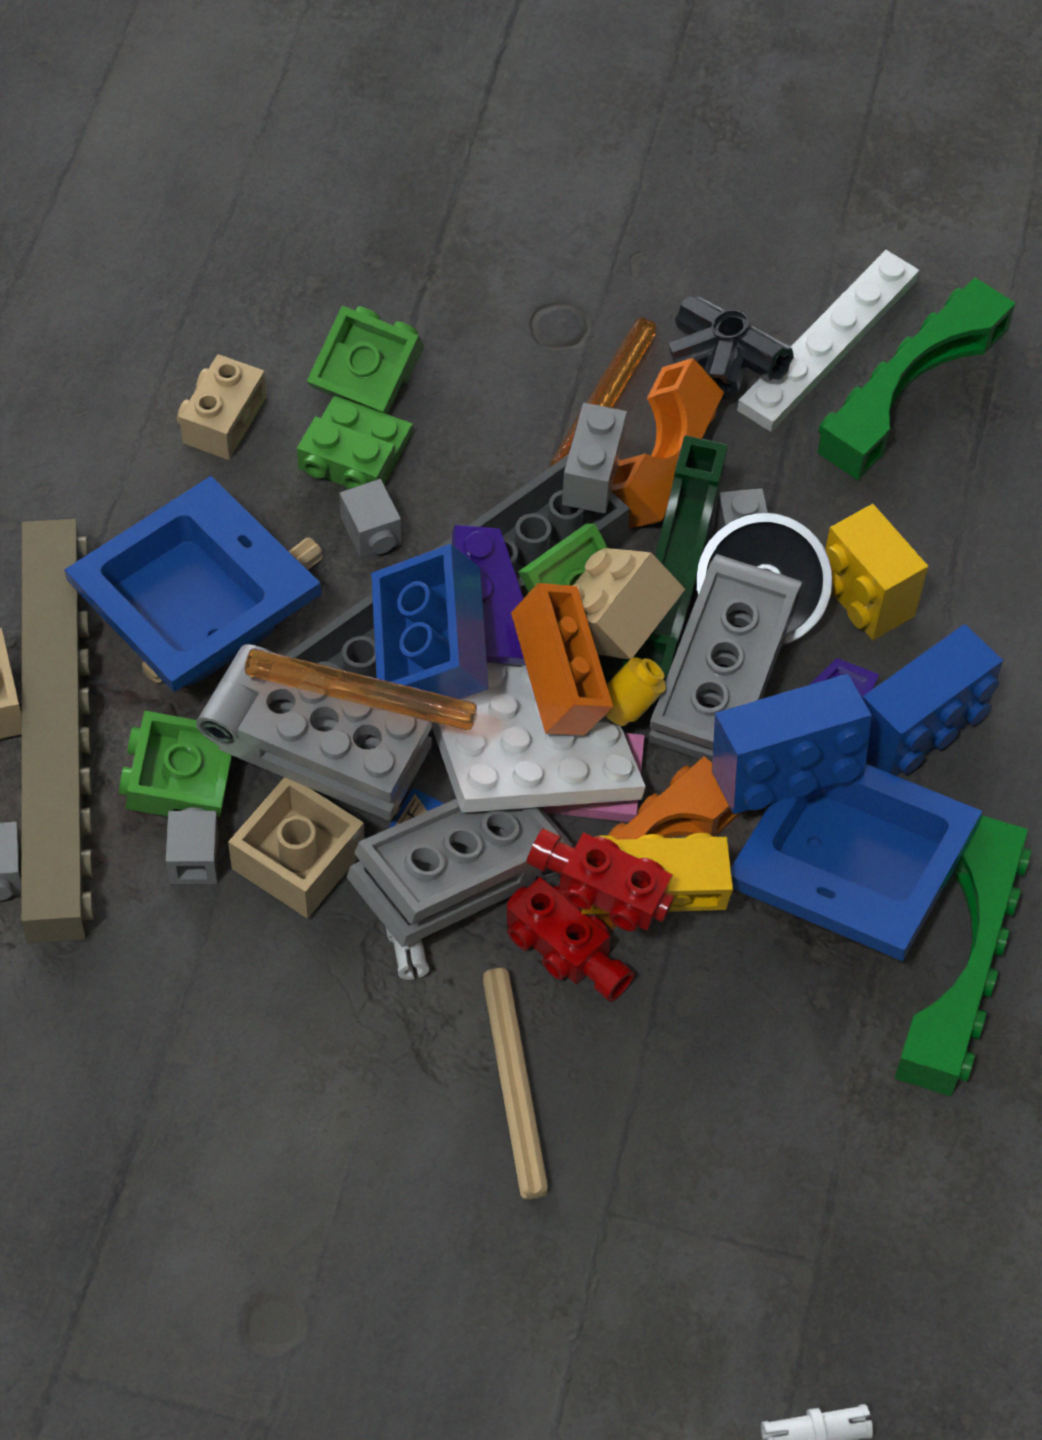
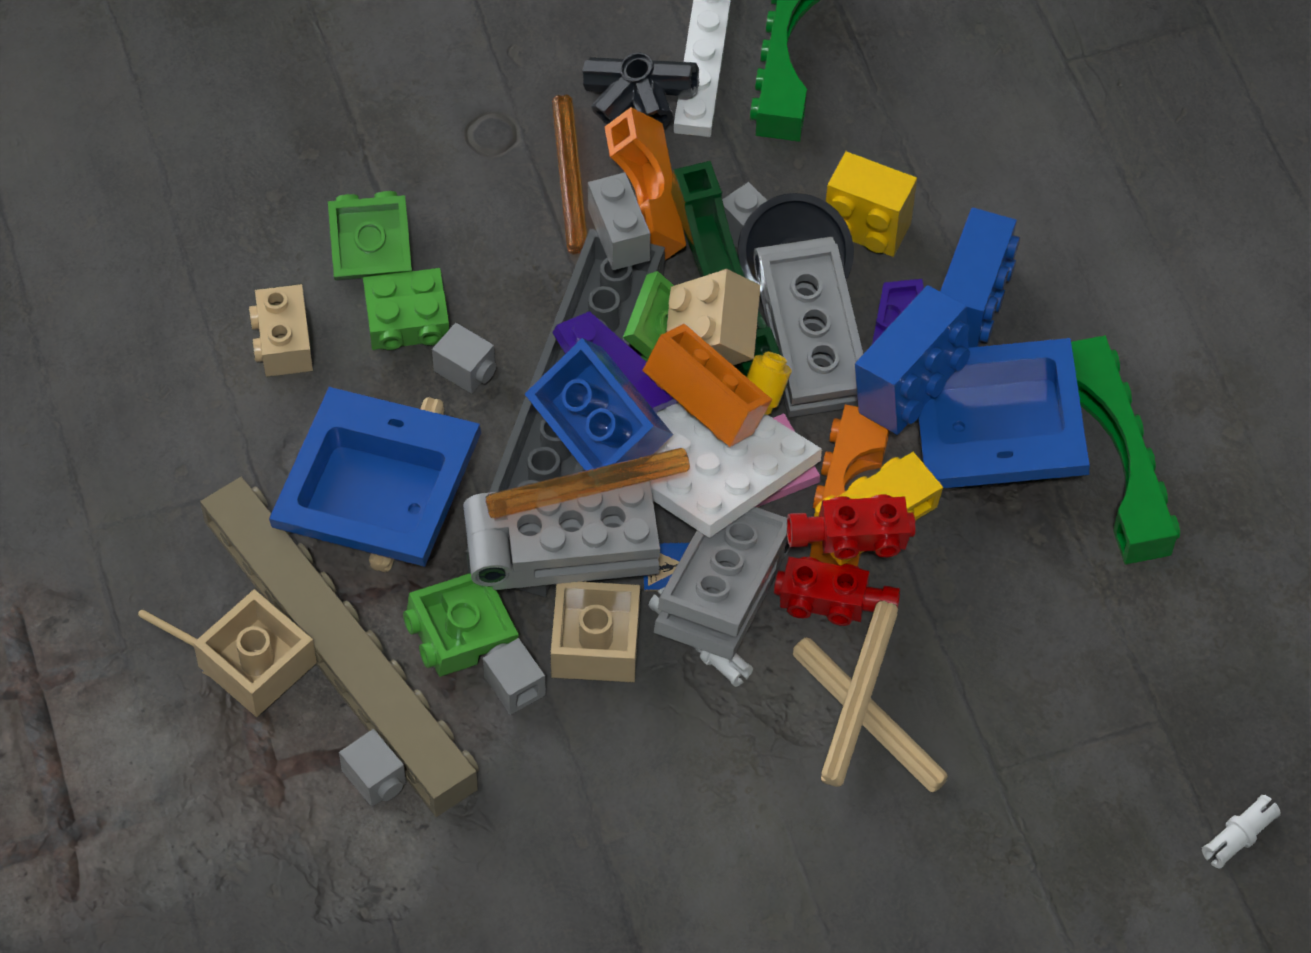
camera: 30 degrees left, 0 degrees up
none -> tan axle [821,601,898,787]

